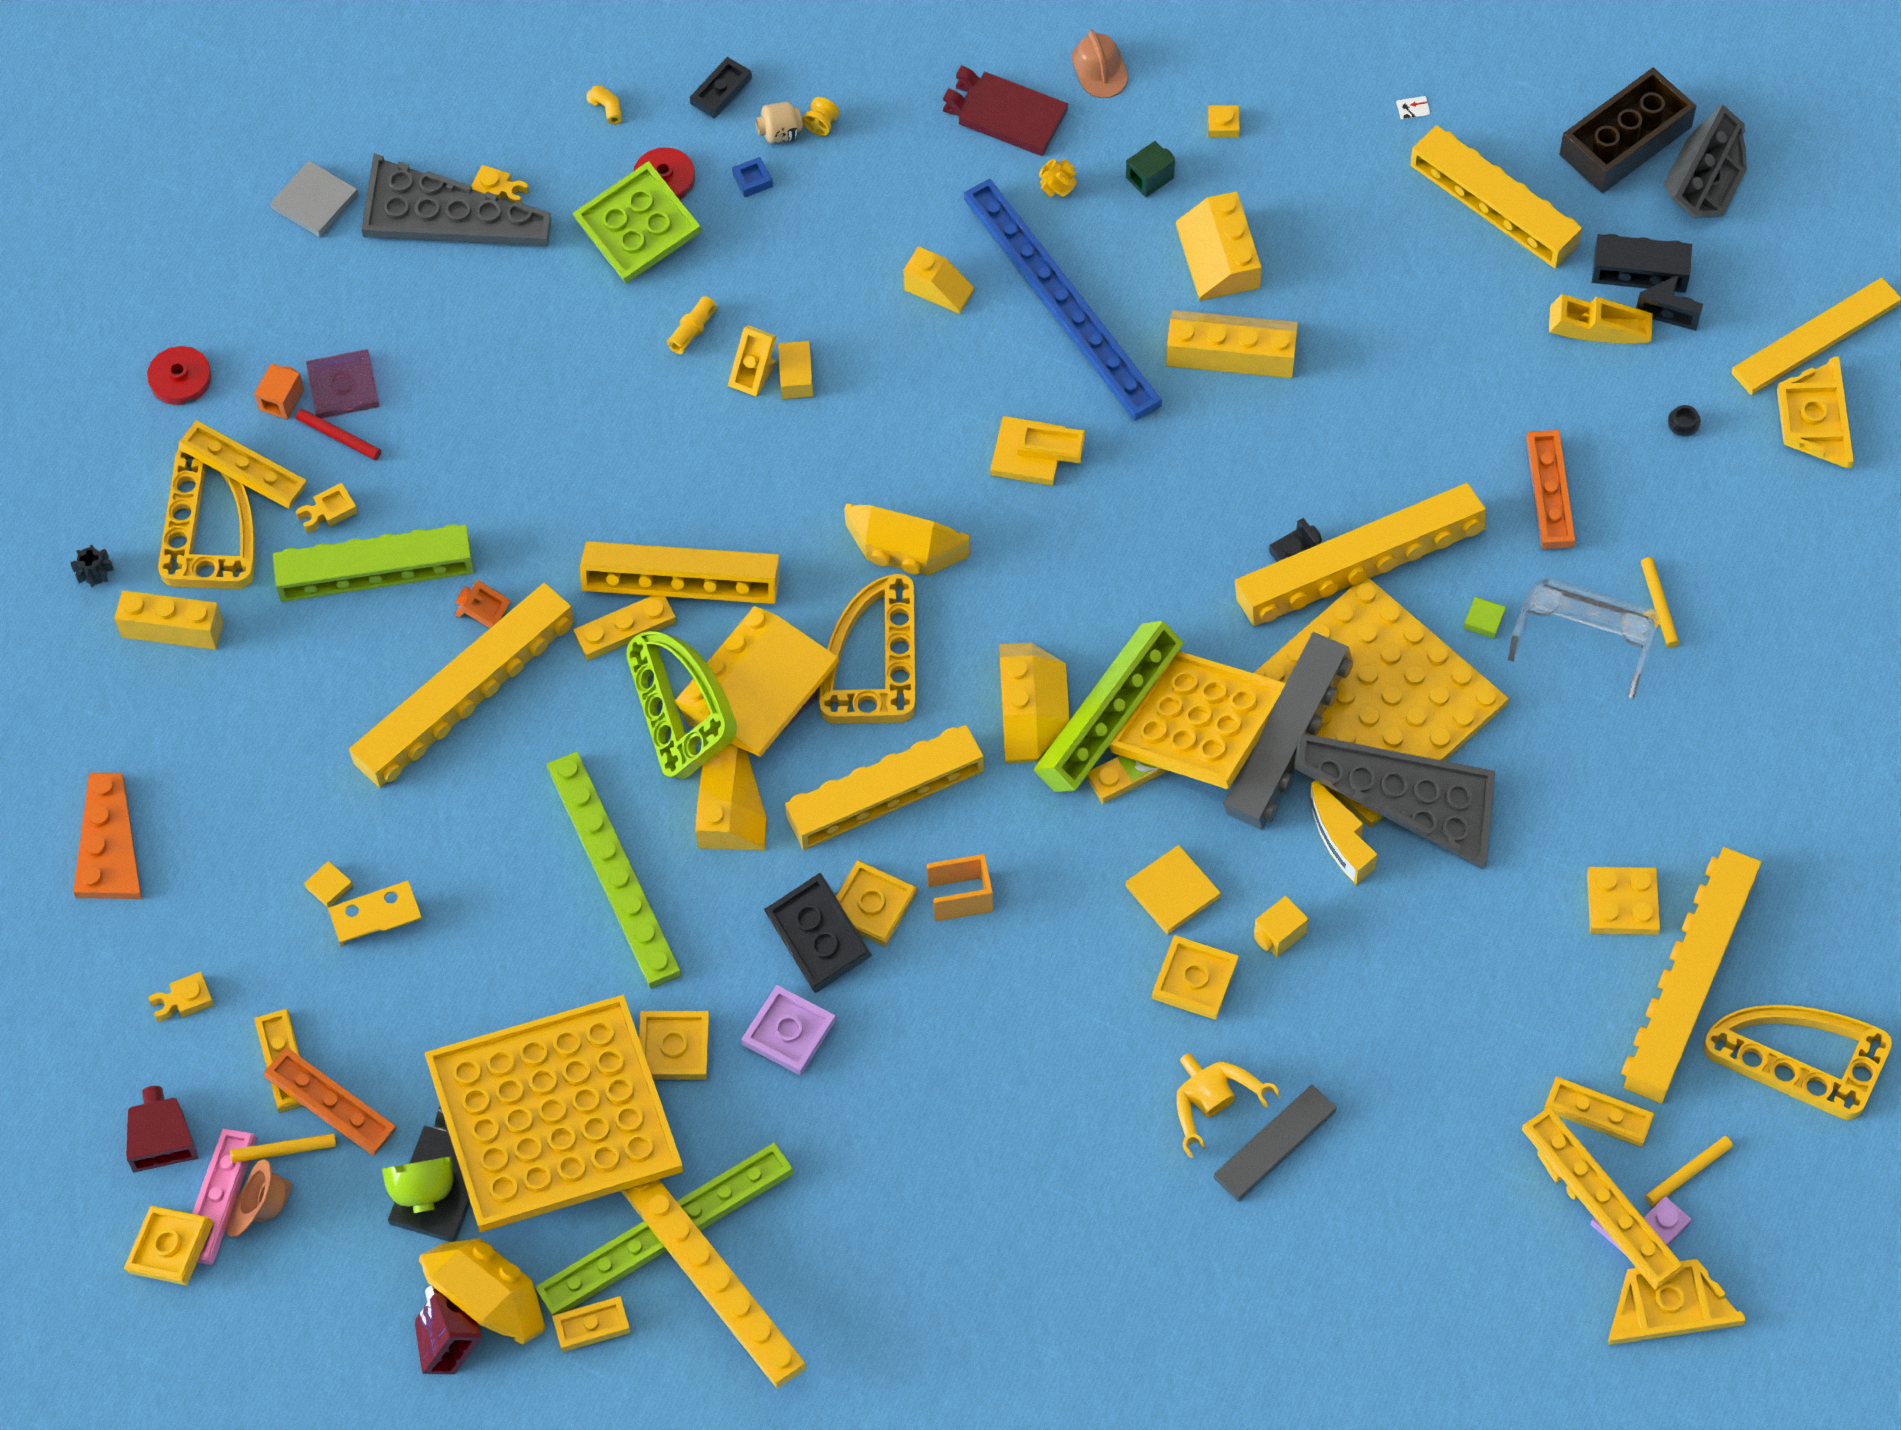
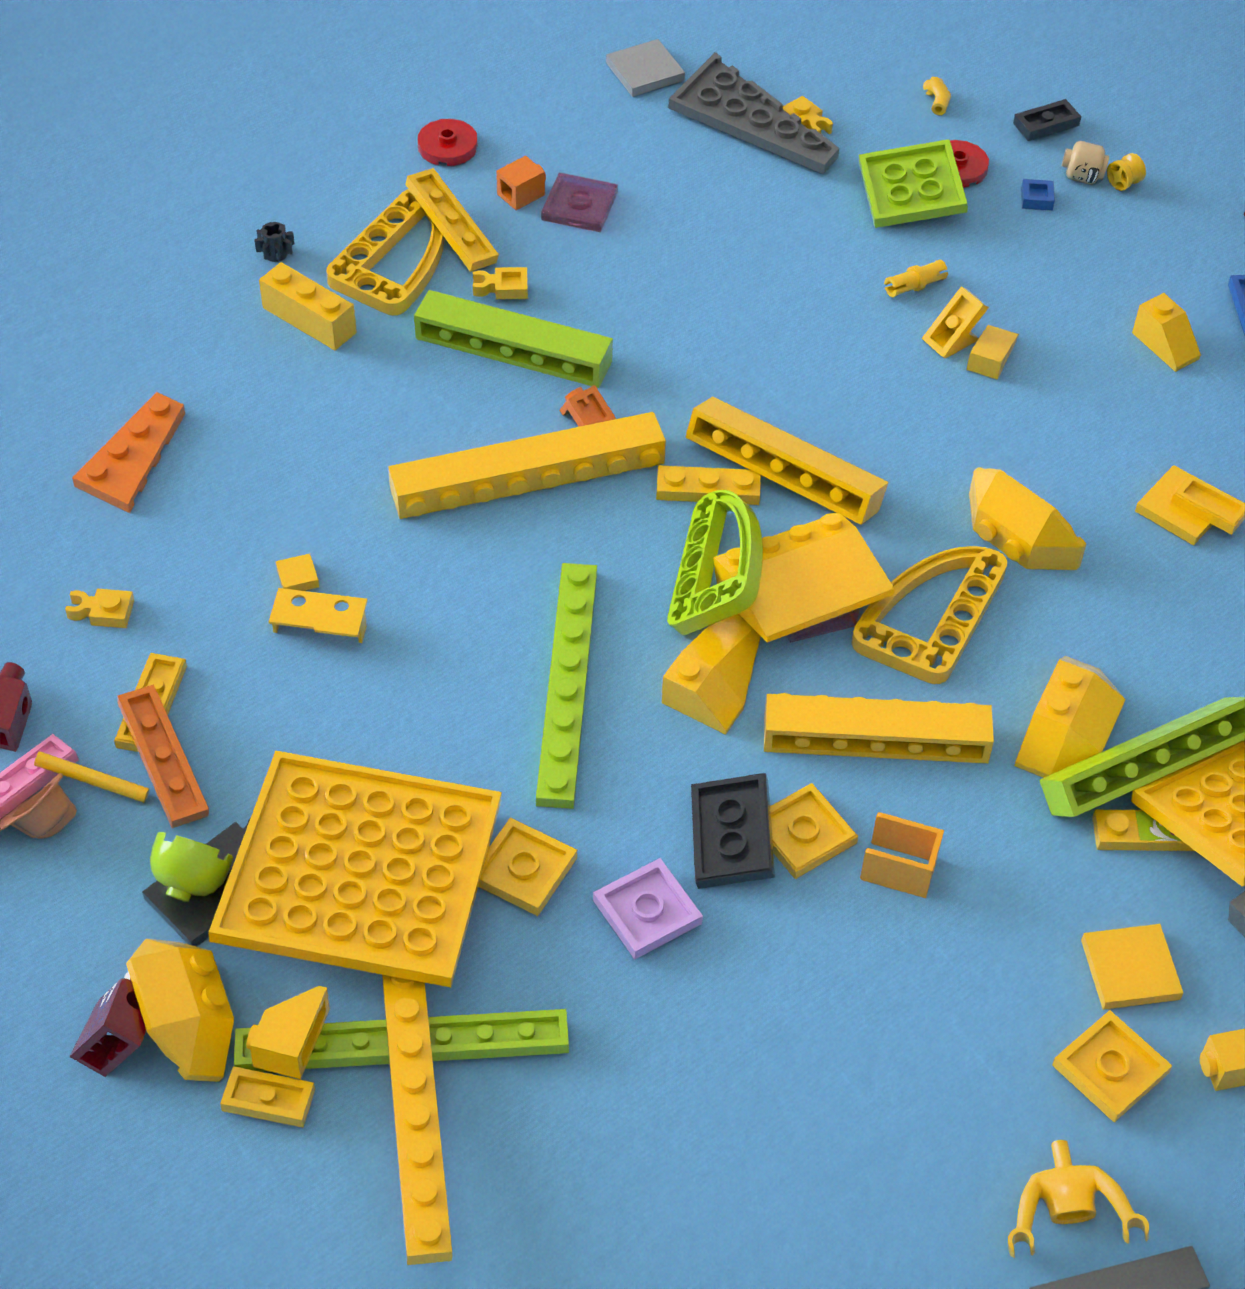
camera: 25 degrees right, 10 degrees down
red bar [295,408,382,461] -> none
none -> yellow slope [246,986,330,1079]

